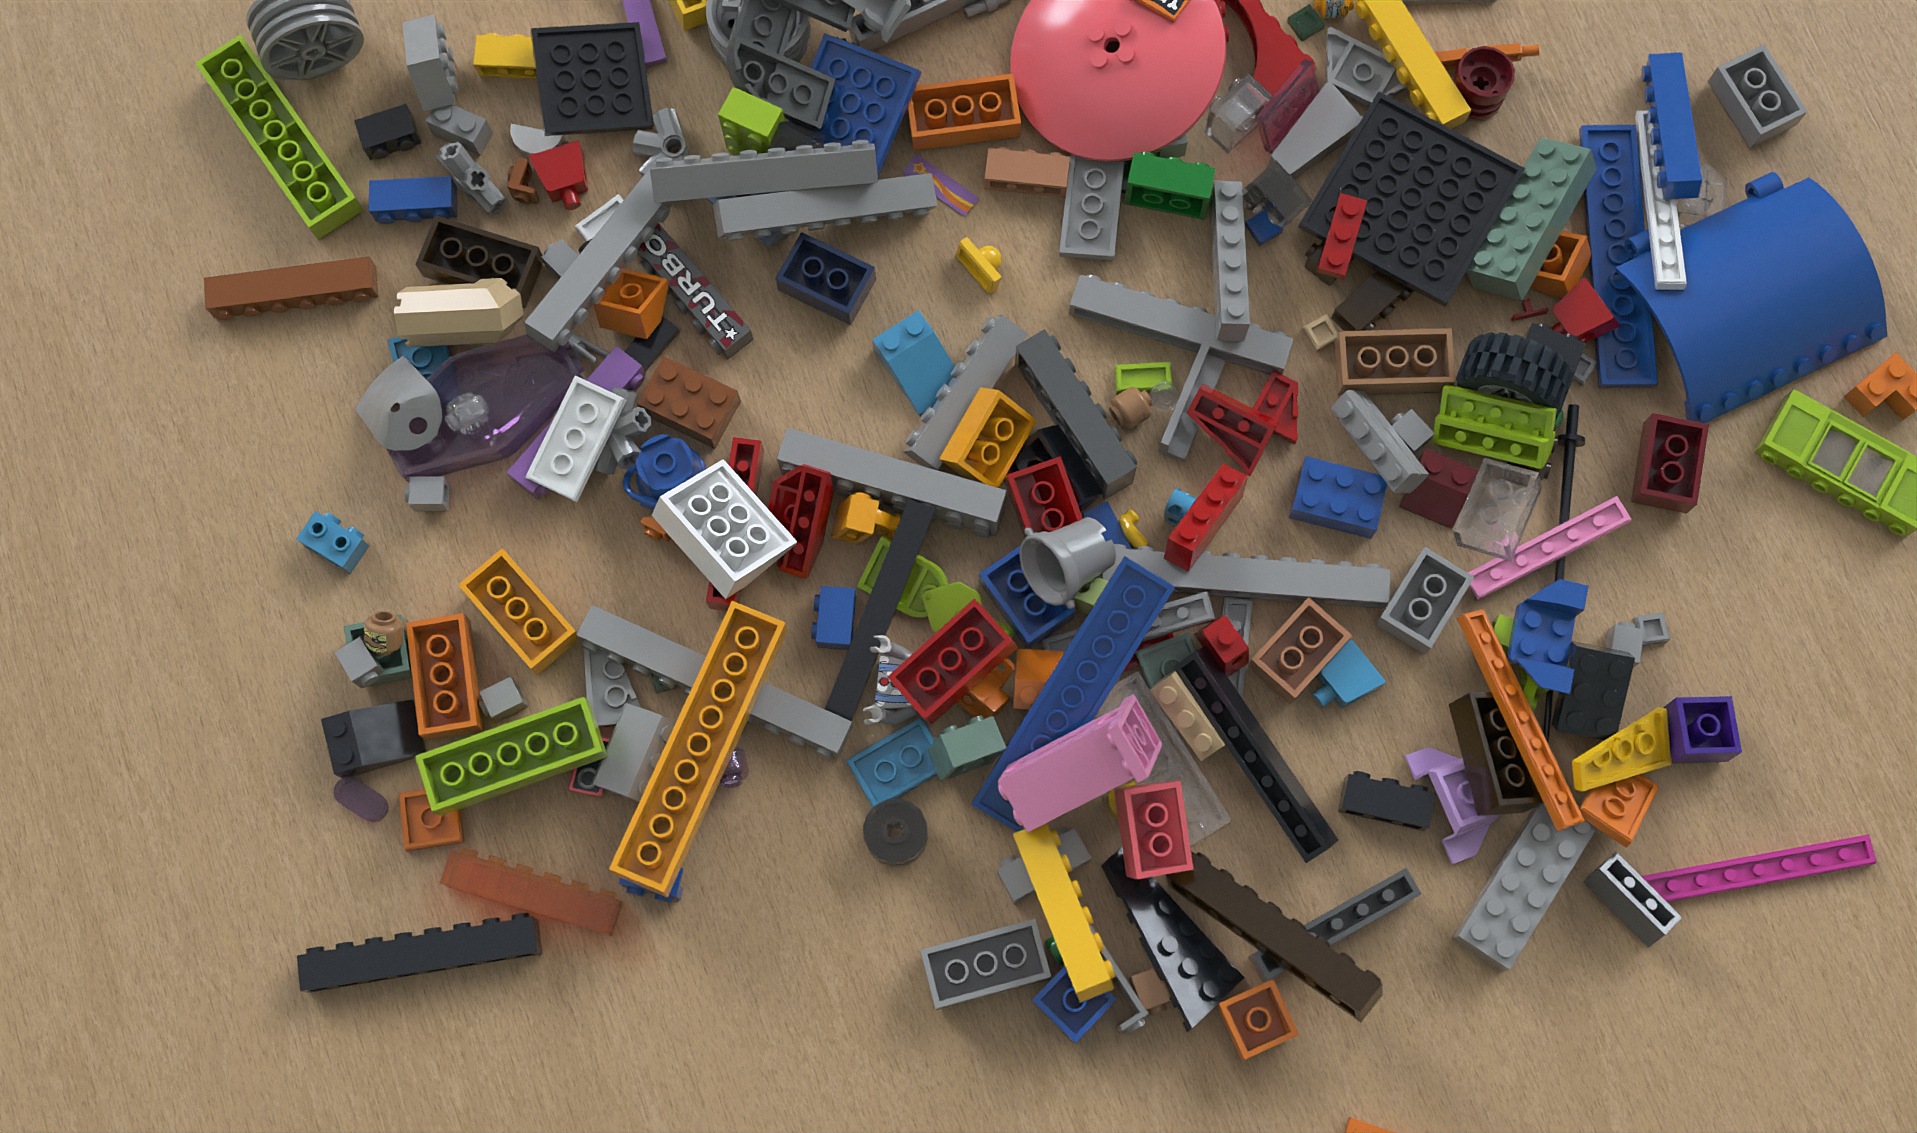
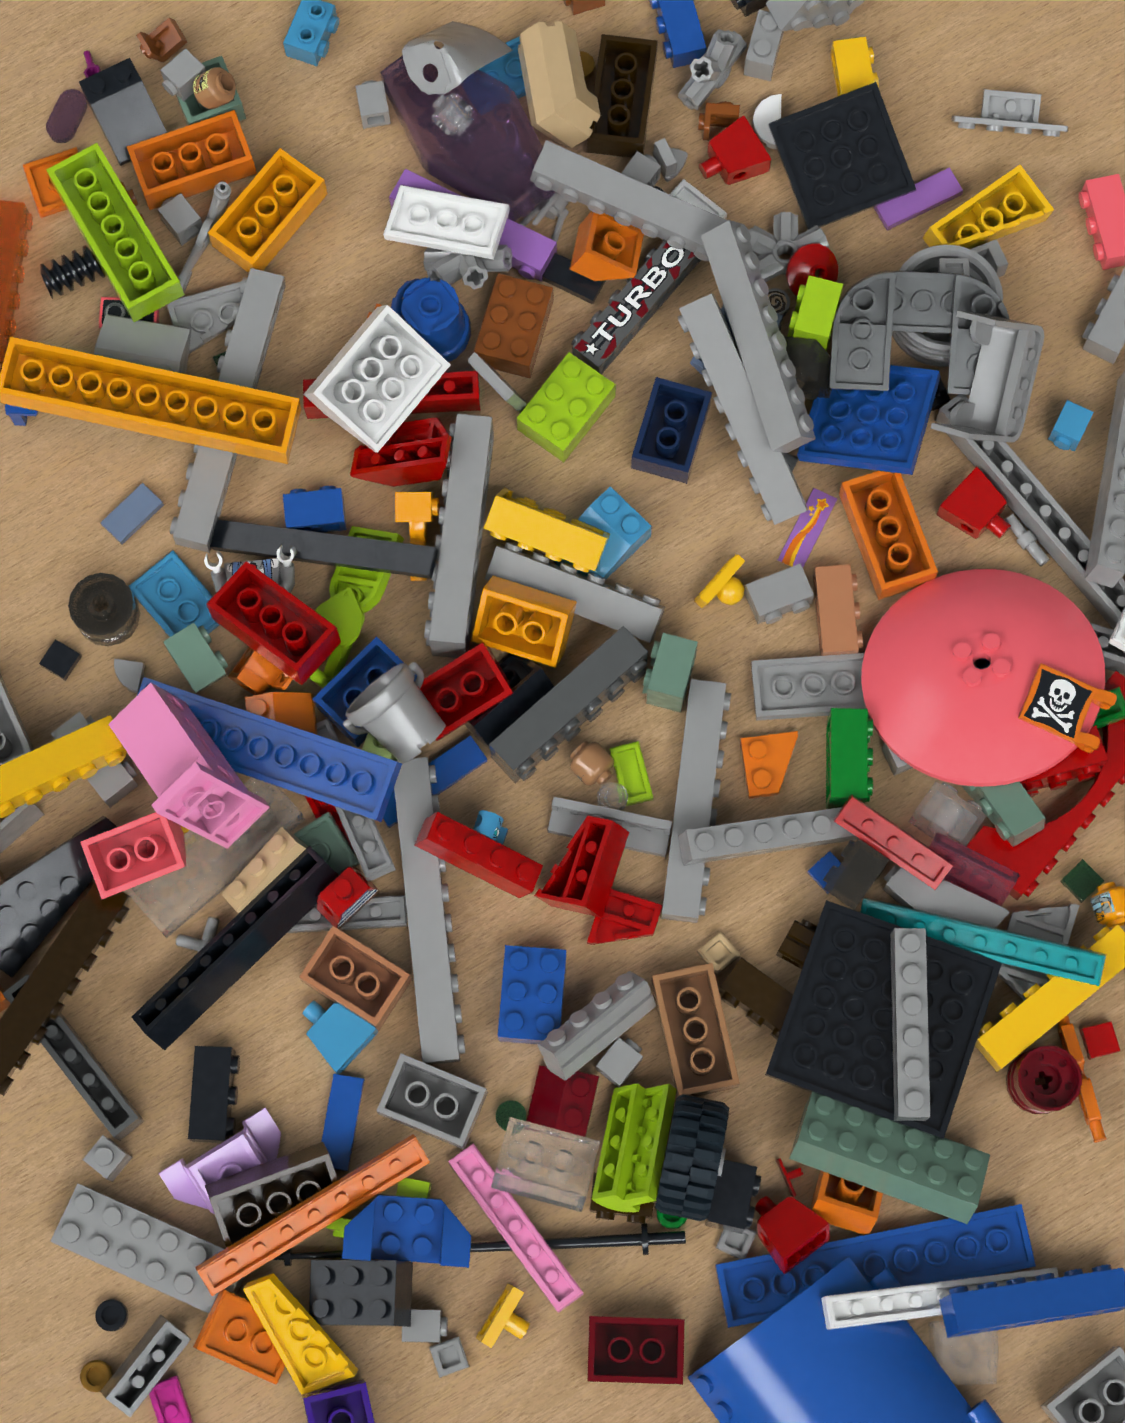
camera: 80 degrees right, 0 degrees up
head [719,747,749,788] -> none
yellow arm [1119,510,1149,550] -> none
red plate [1317,193,1367,280] -> none
none -> black tile [39,639,82,681]
none -> black piece [40,245,105,299]
none -> pearl gold tile [80,1360,113,1392]
none -> magenta hand [83,51,101,78]
none -> light grey brick [83,1135,132,1182]
none -> black tile [95,1299,128,1332]
none -> sand blue tile [100,483,164,545]
none -> light grey tile [114,659,145,693]
none -> dark orange bracket [136,18,187,63]
none -> light grey piece [176,917,219,952]
none -> light grey plant [178,181,231,299]
none -> blue tile [321,1074,365,1171]
none -> light grey tile [468,352,528,413]
none -> yellow tile [476,1283,530,1348]
none -> yellow wedge [484,487,610,572]
none -> clear green tile [496,1100,527,1132]
none -> lime brick [516,352,616,463]
none -> sand green brick [642,633,698,713]
none -> light grey tile [653,138,688,182]
none -> orange wing [740,731,798,799]
none -> light grey brick [744,563,814,624]
none -> red dish [786,243,838,297]
none -> plate [834,795,953,890]
none -> teal tile [860,898,1107,986]
none -> light grey brick [890,928,930,1121]
none -> red torso [936,466,1011,539]
none -> sand green wedge [962,781,1046,847]
none -> red tile [1080,1021,1120,1060]

